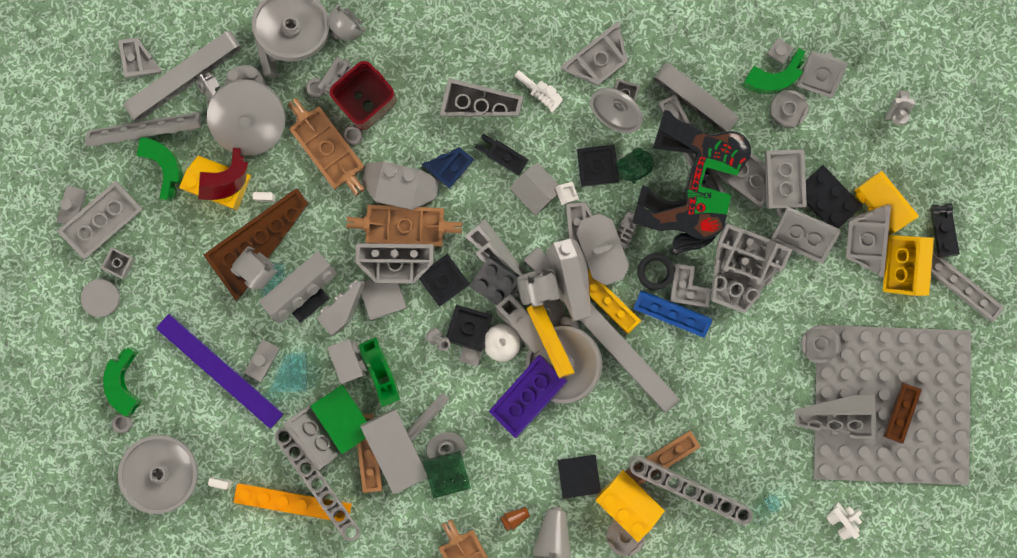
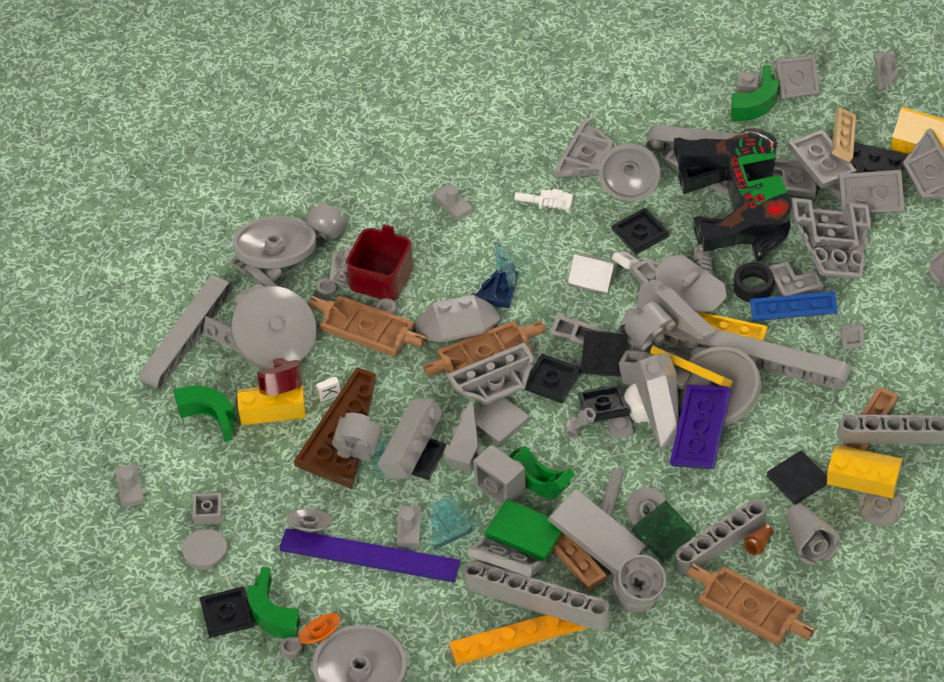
camera: 25 degrees left, 35 degrees down
light grey plate [57,180,143,259] -> none
light grey plate [85,112,202,146] -> none
light grey wing [118,38,162,79] -> none
white tile [208,477,232,490] -> none
light grey wedge [439,78,524,117] -> none
black hinge [474,134,529,176] -> none
clear green plate [616,148,654,184] -> none
light grey tile [770,90,809,128] -> none
none -> black tile [200,586,254,638]
none -> light grey dish [287,509,332,533]
none -> orange dish [298,613,341,644]
none -> light grey tile [433,184,473,222]
none -> clear light blue slope [494,242,517,287]
none -> light grey wheel [611,554,666,613]
none -> light grey wedge [629,353,679,449]
none -> light grey beam [675,499,766,575]
none -> tan tile [831,108,856,163]
none -> light grey tile [840,323,864,349]

